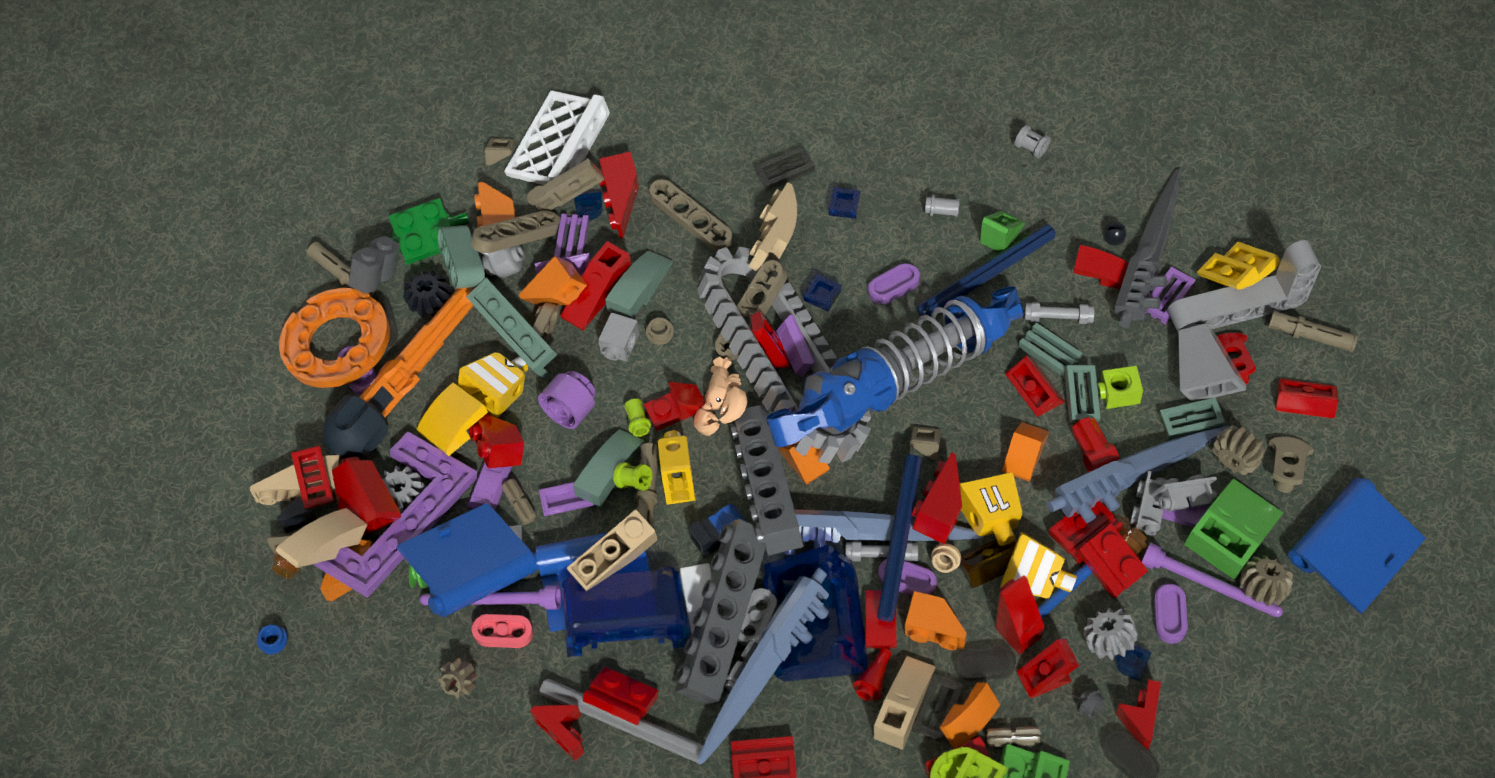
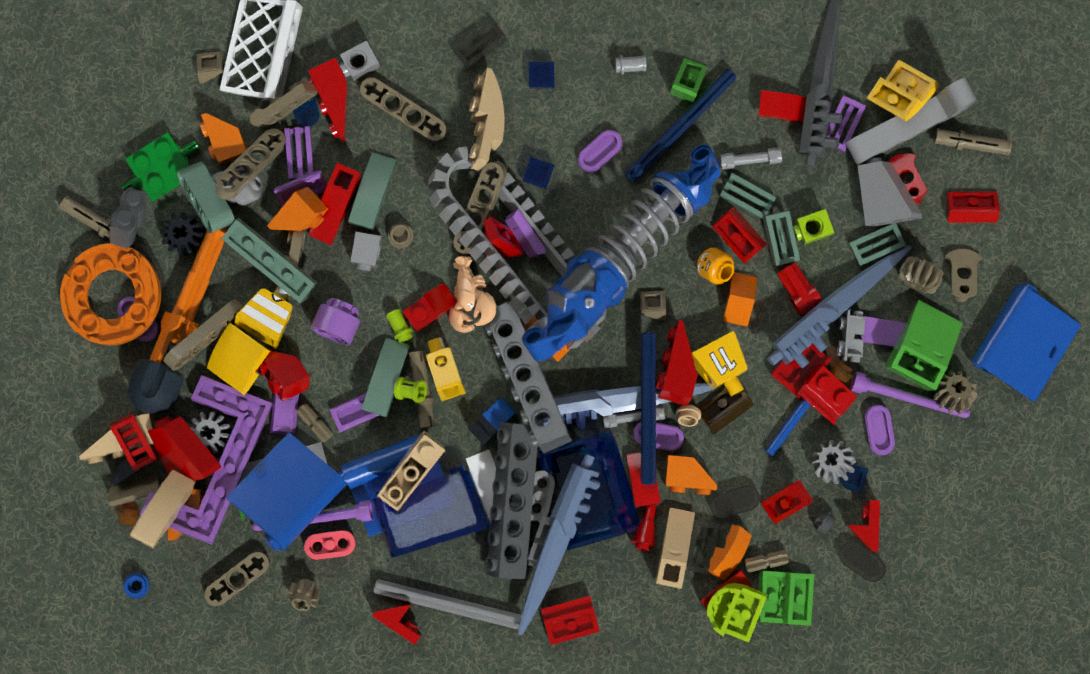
camera: 20 degrees left, 25 degrees up
red plate [583,666,659,726] -> none
red slope [995,575,1044,655] -> none
torso [1000,532,1077,598] -> none
black hinge [1104,221,1127,245] -> none
light grey hinge [1151,475,1217,511] -> none
none -> dark tan beam [164,299,244,371]
none -> dark tan beam [205,552,270,606]
none -> light grey brick [339,41,380,81]
none -> light orange head [697,247,734,285]

